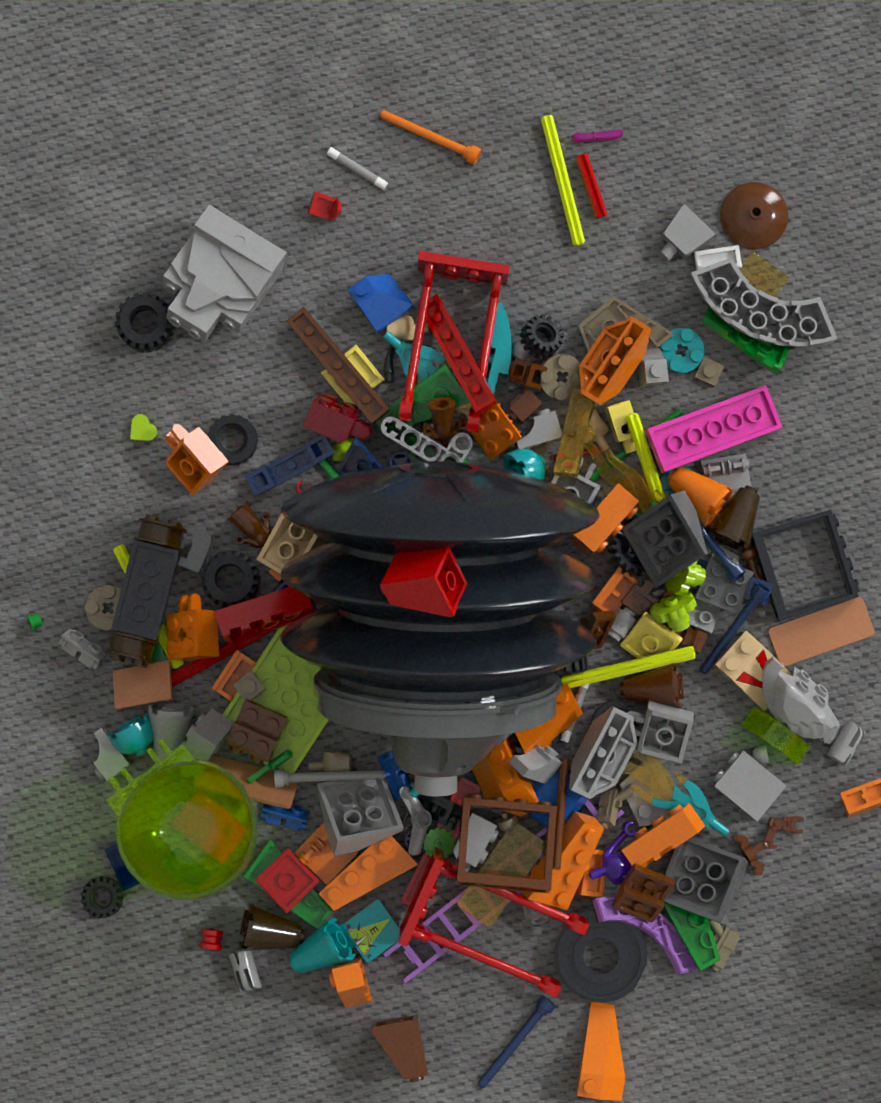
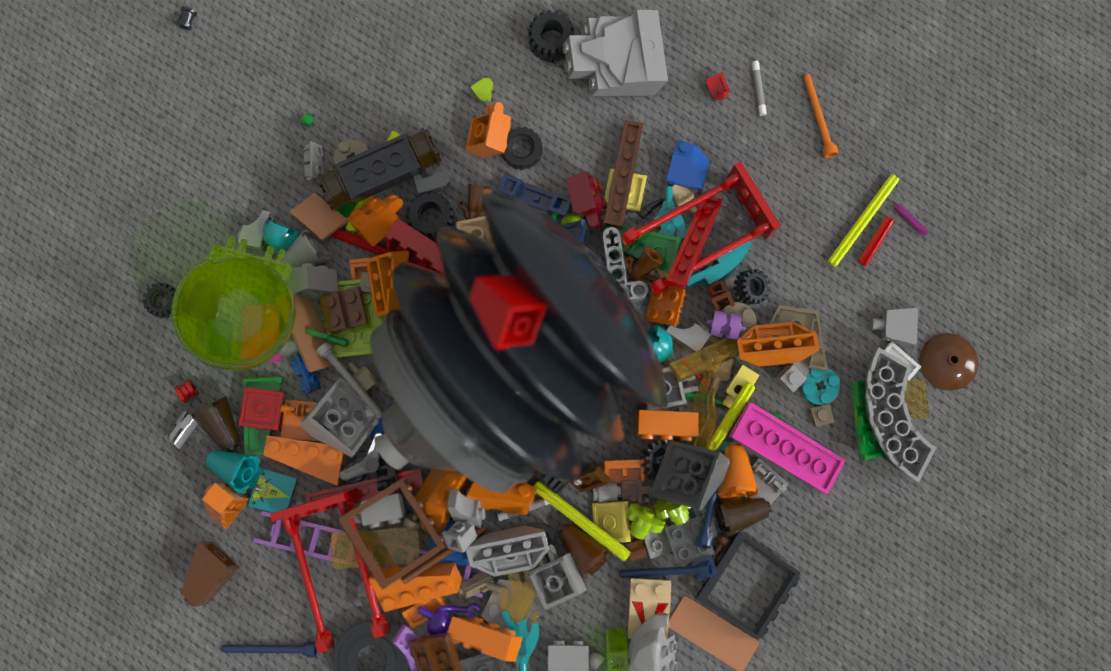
camera: 55 degrees right, 5 degrees down
bright green piece [423,828,454,858] -> none
reddish brown window [506,386,542,424] -> none
none -> orange wedge [366,251,409,317]
none -> light grey brick [442,520,477,553]
none -> medium lavender wheel [707,310,746,340]

